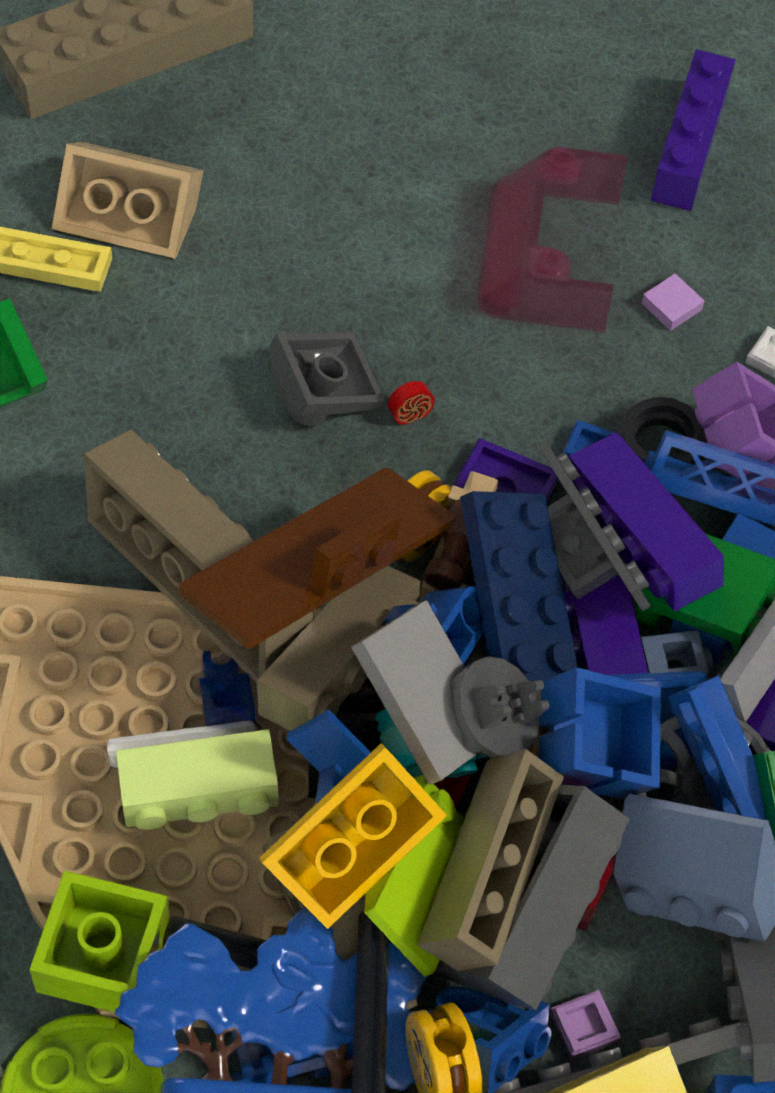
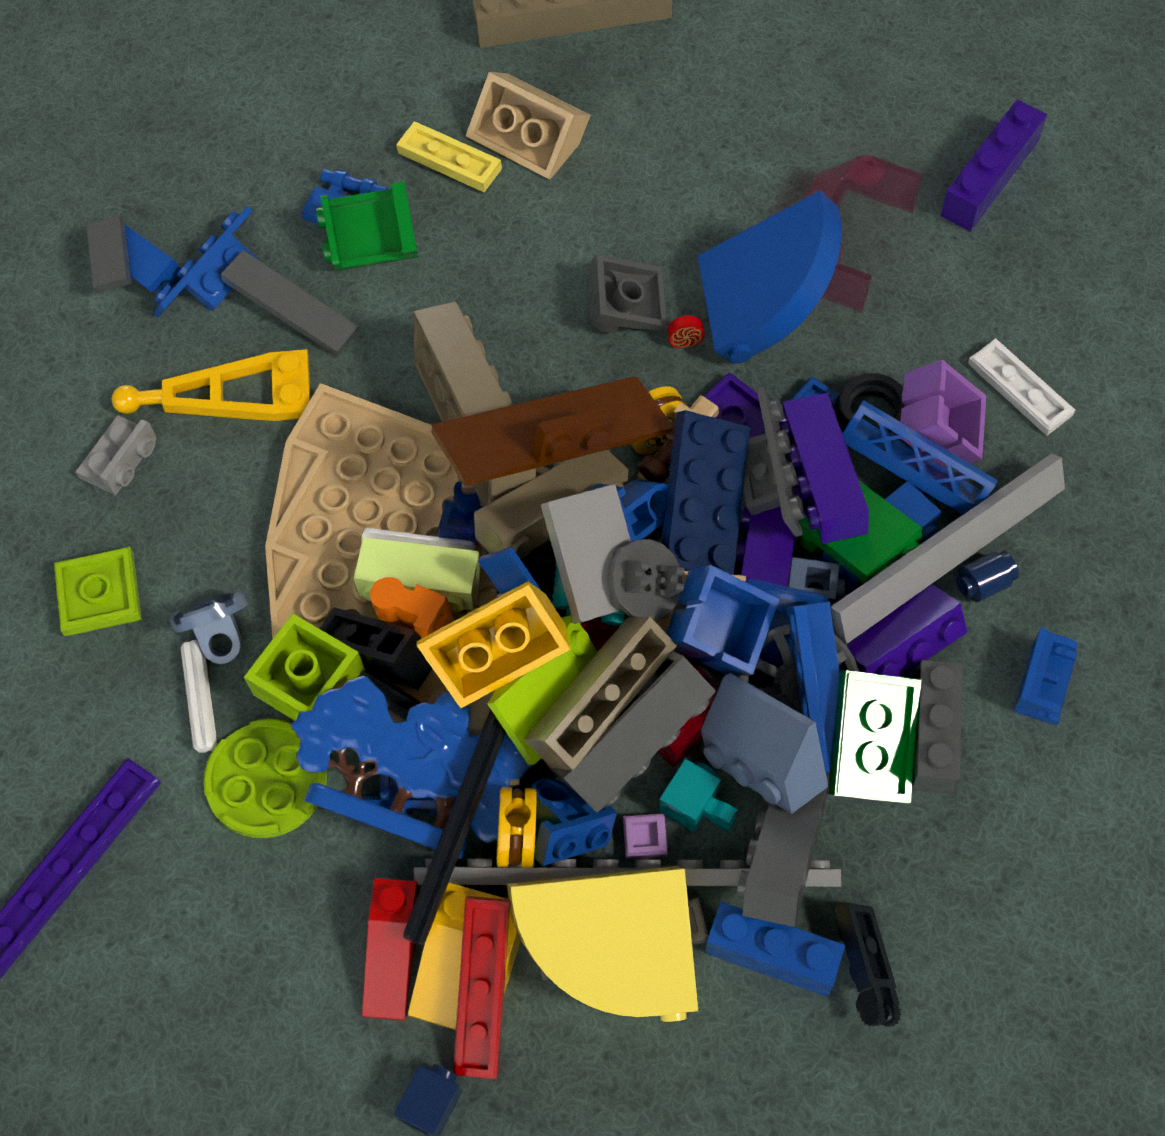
camera: 25 degrees right, 5 degrees up
lavender tile [641,273,705,331] -> none
none -> black slope [319,607,433,690]
none -> orange legs [370,577,454,638]
none -> teal brick [659,759,738,833]
none -> blue brick [698,190,842,364]

